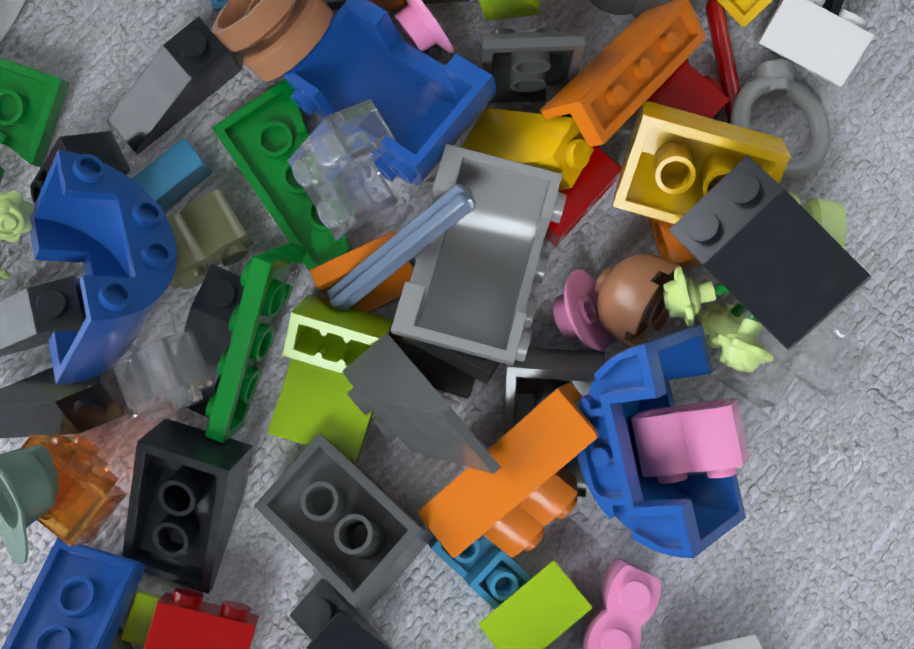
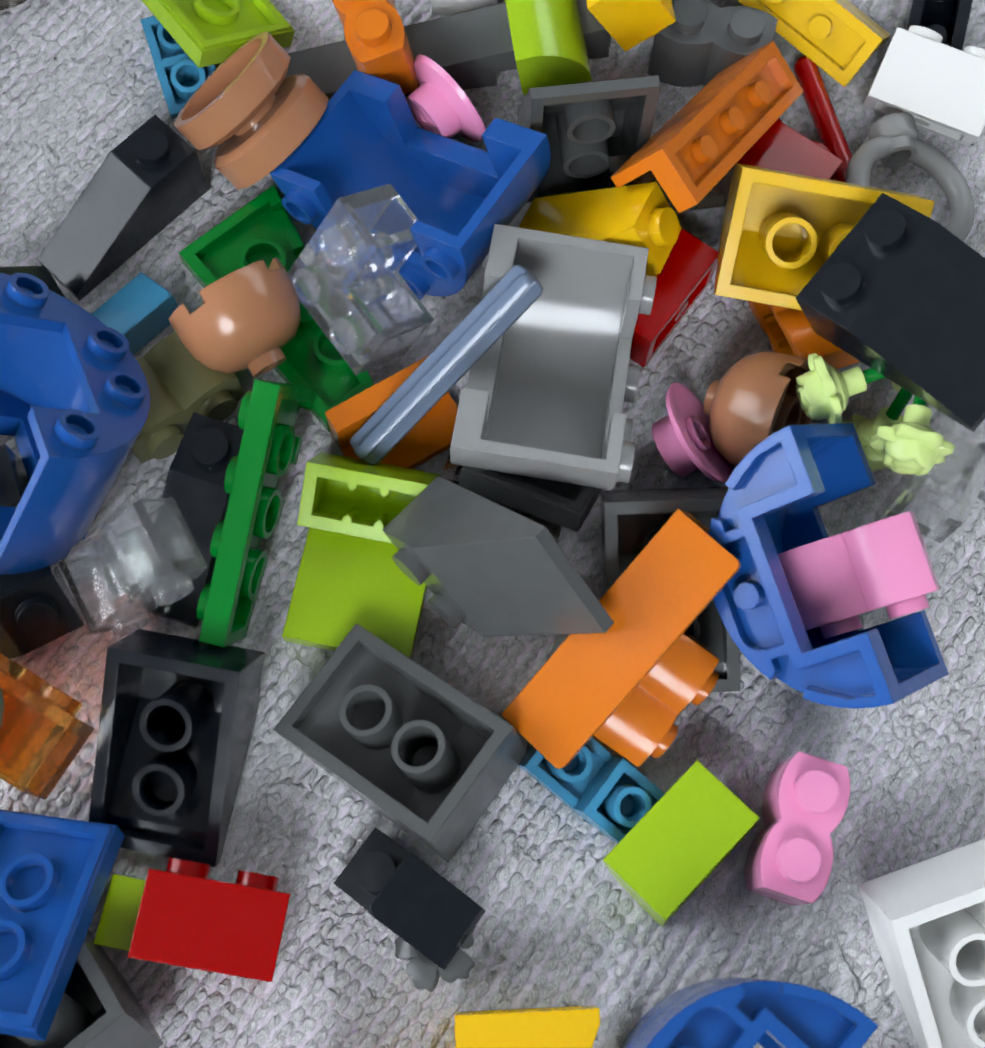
camera: 15 degrees left, 10 degrees down
none -> nougat cylinder [168,258,301,377]

